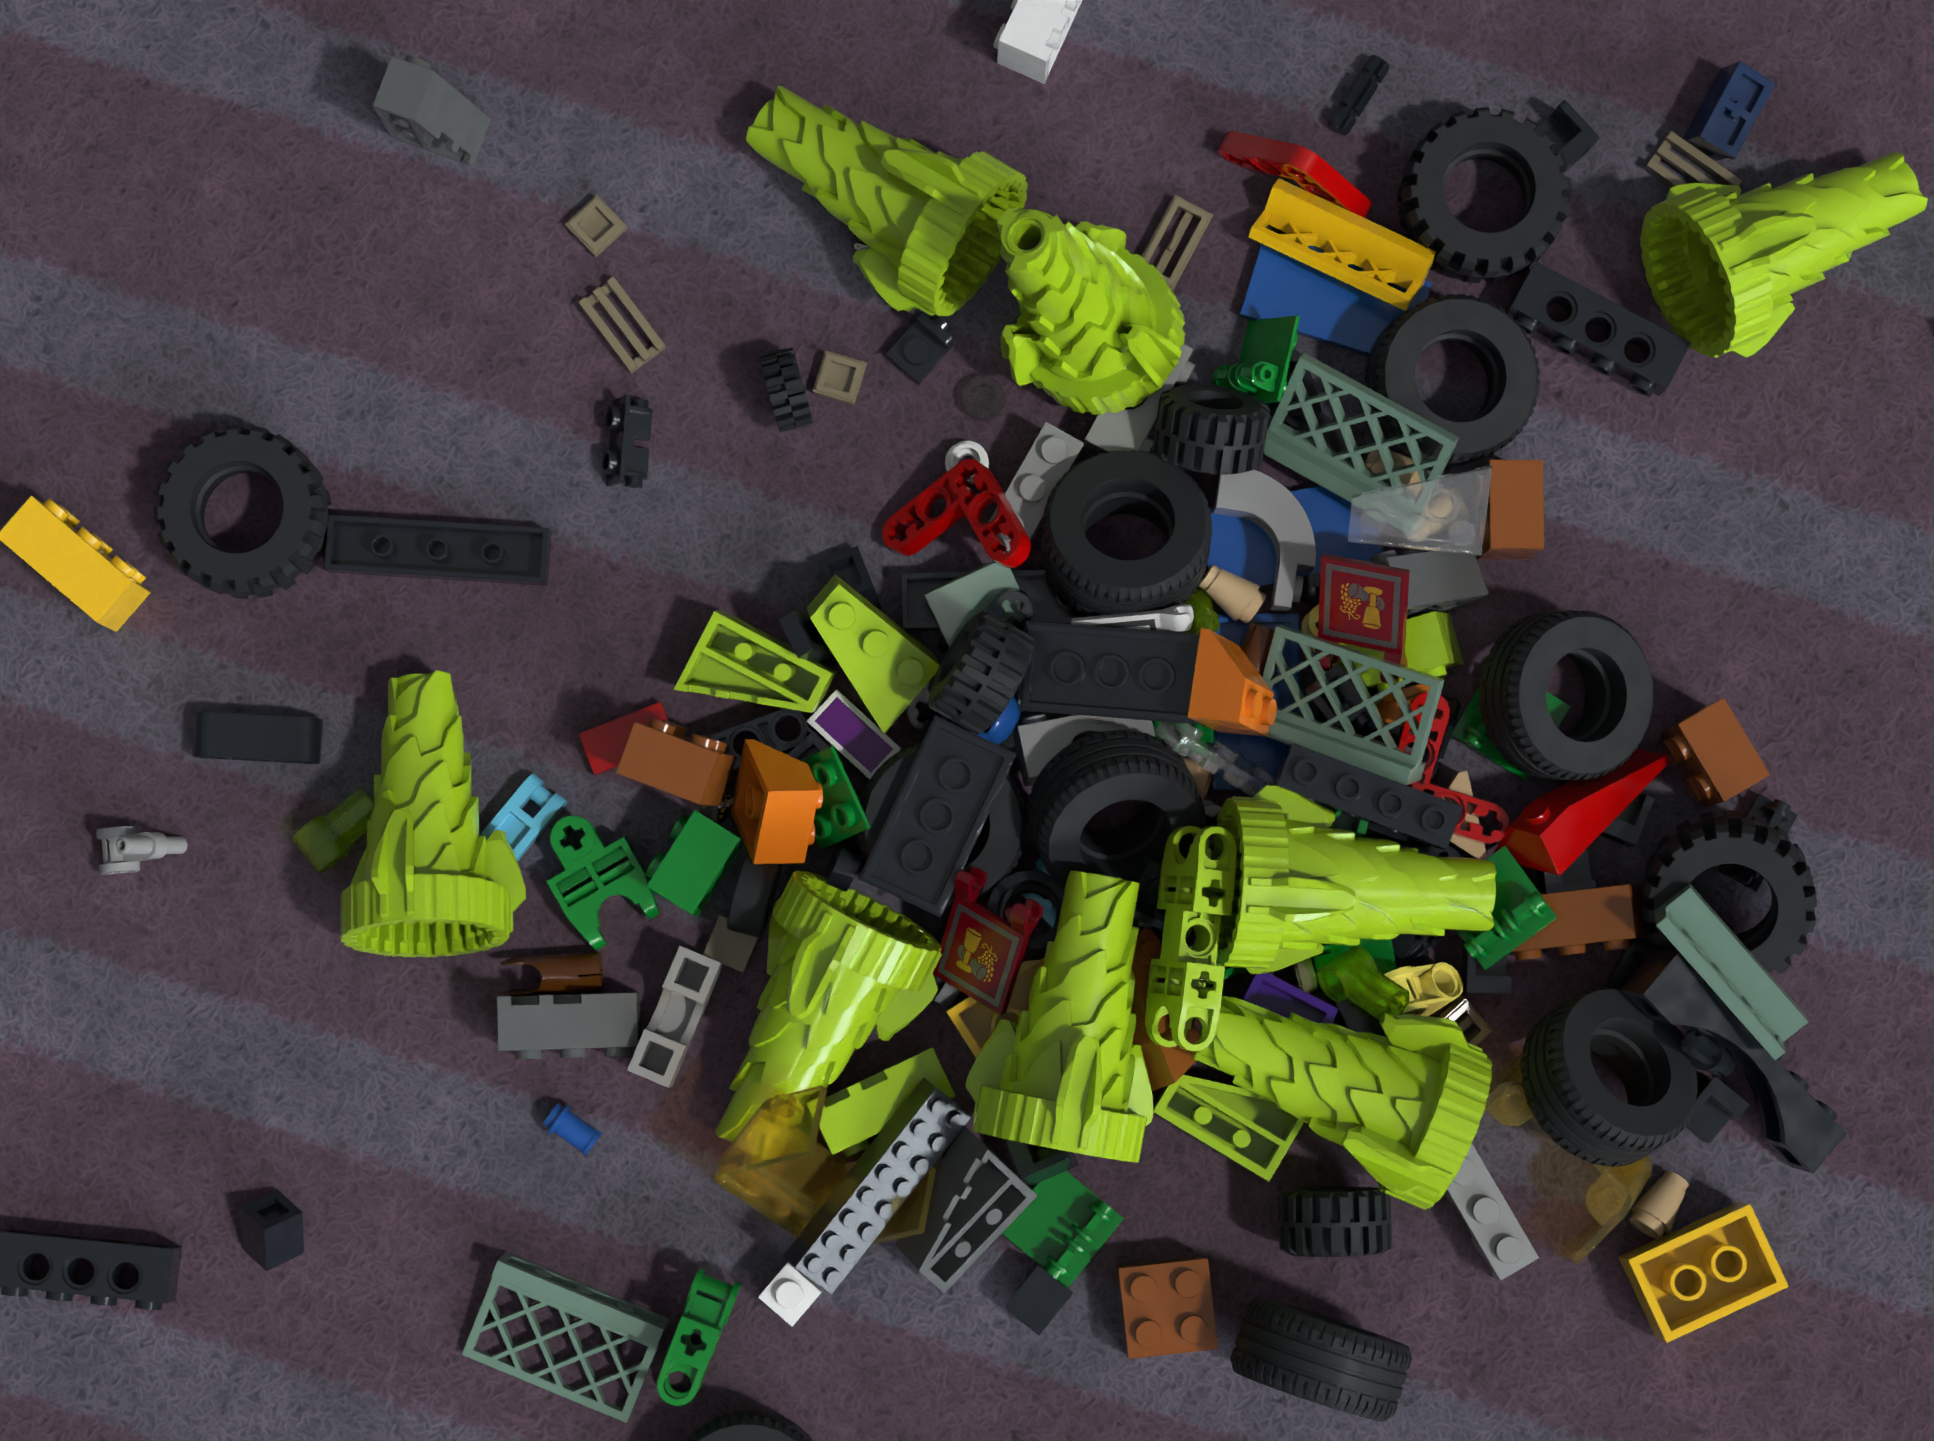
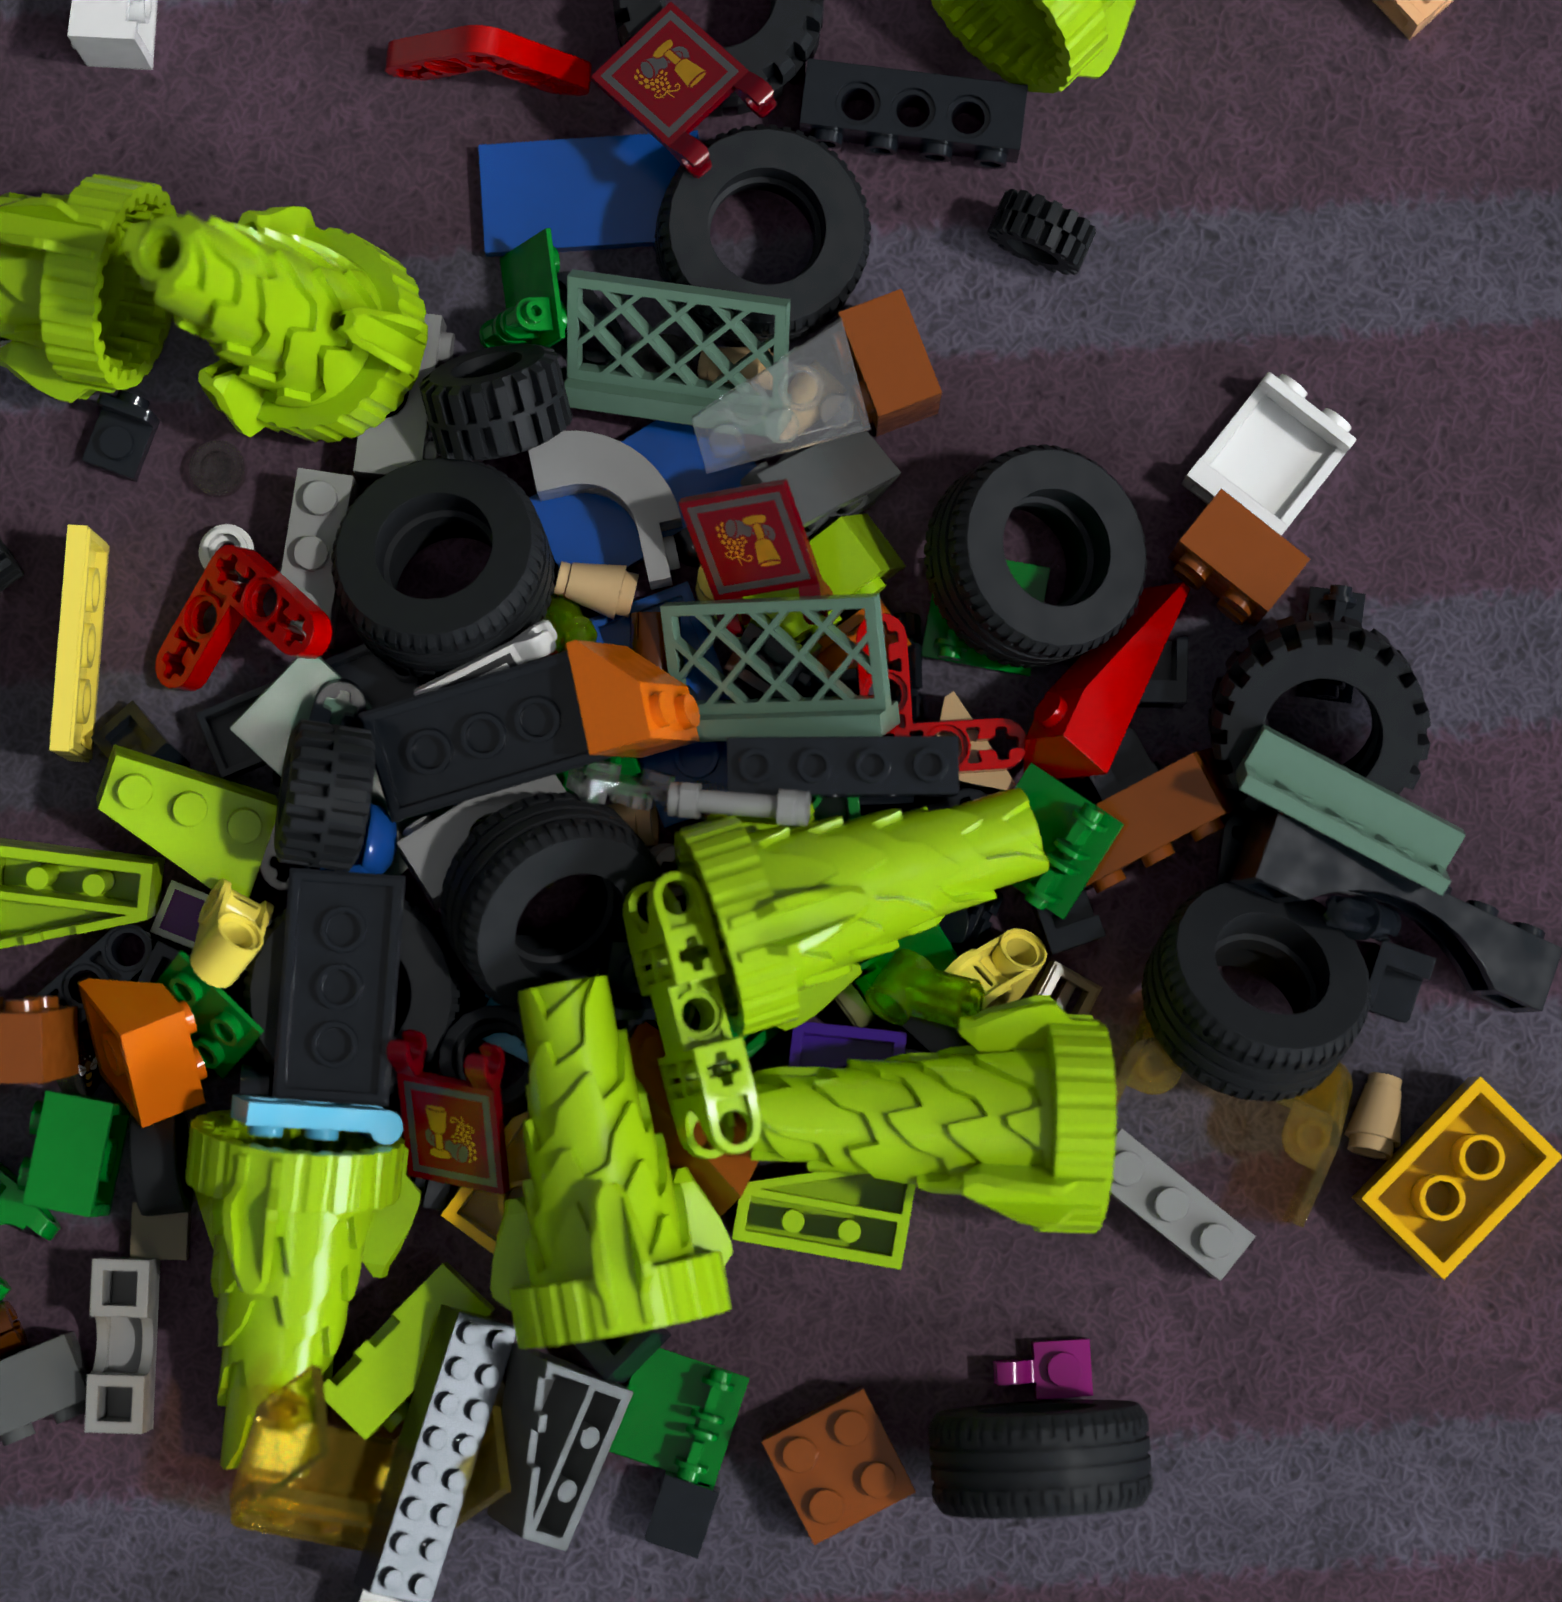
camera: 15 degrees left, 0 degrees up
blue pin [542,1103,602,1156] -> none
black tile [778,611,837,666] -> none
dark tan tile [813,350,867,406] -> none
dark tan tile [1142,195,1213,291] -> none
yellow fence [1248,178,1436,311] -> none
black tyre [1278,1187,1392,1257] -> none
none -> light yellow tile [49,524,109,762]
none -> light yellow piece [190,878,274,988]
none -> medium azure plate [230,1095,403,1145]
none -> dark red flag [591,1,776,178]
none -> light grey bar [667,782,811,826]
none -> black tyre [987,189,1096,275]
none -> magenta plate [993,1338,1093,1400]
none -> white panel [1181,372,1357,536]

